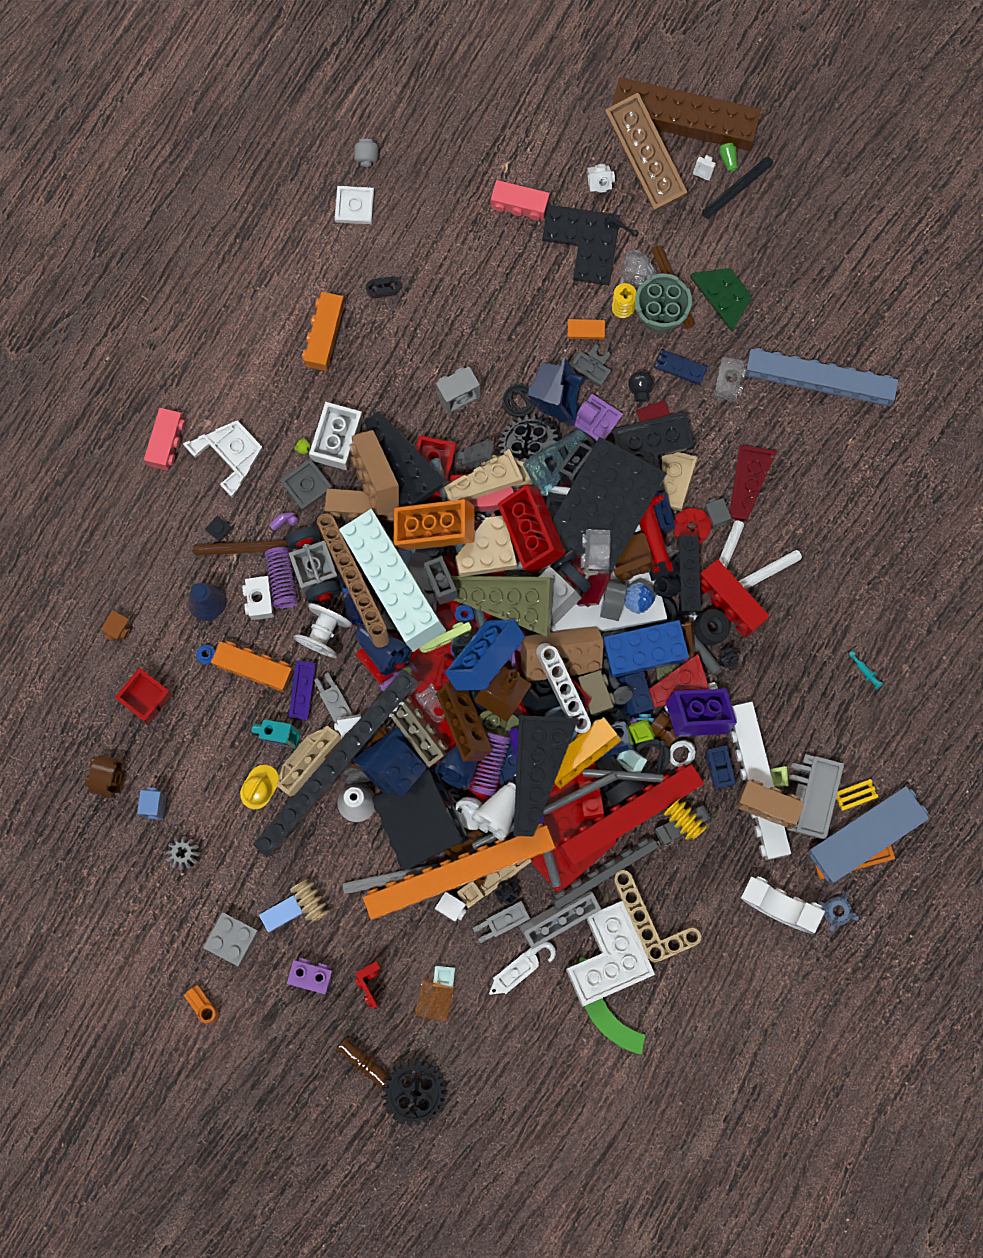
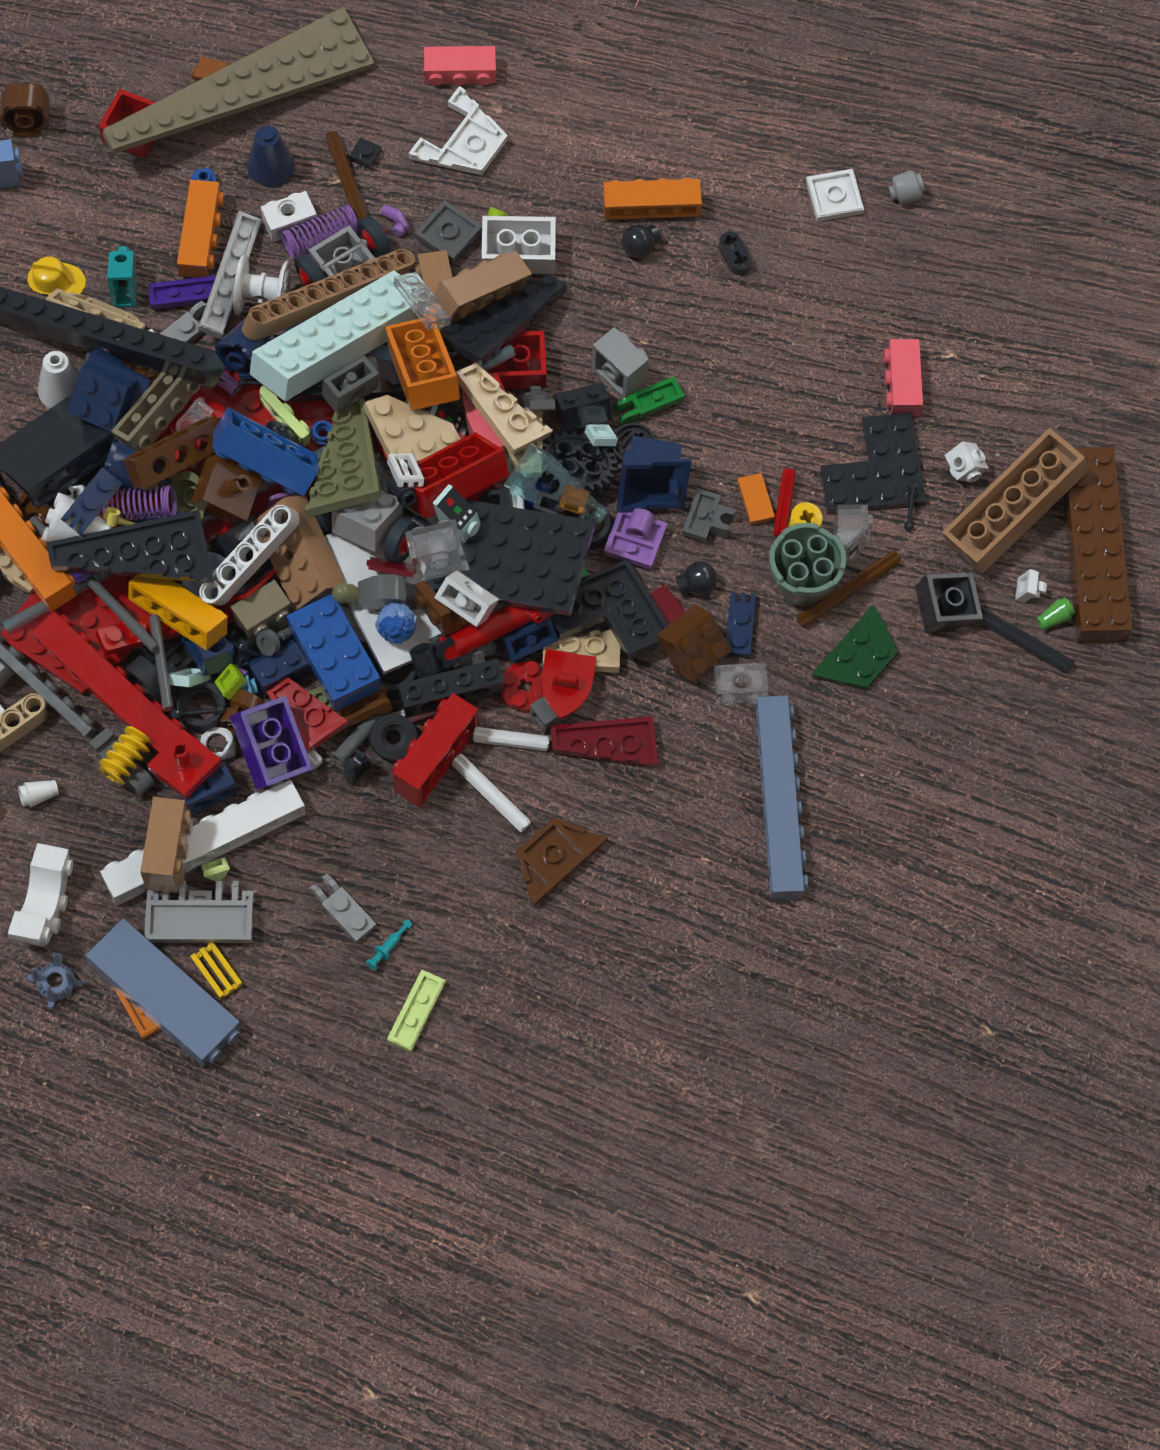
camera: 70 degrees right, 10 degrees down
none -> white cone [18,780,59,808]
none -> dark blue hinge [60,468,122,535]
none -> dark tan wing [103,7,374,154]
none -> light yellow hand [103,507,135,527]
none -> red tile [147,729,222,799]
none -> light grey tile [198,211,262,339]
none -> light grey hinge [310,874,377,943]
none -> olive cylinder [332,583,359,604]
none -> white tile [387,453,424,487]
none -> black pin [387,478,417,506]
none -> yellowish green tile [387,970,446,1052]
none -> clear plate [393,272,451,330]
none -> slope [433,484,481,542]
none -> white brick [434,571,499,627]
none -> reddish brown wing [516,818,608,907]
none -> red shield [541,649,597,719]
none -> black slope [552,382,612,432]
none -> clear orange tile [559,484,589,515]
none -> light aqua tile [585,425,618,446]
none -> green hinge [612,376,685,425]
none -> black piece [622,224,661,258]
none -> reddish brown brick [657,604,731,682]
none -> red axle [773,468,796,537]
none -> black slope [915,572,983,633]

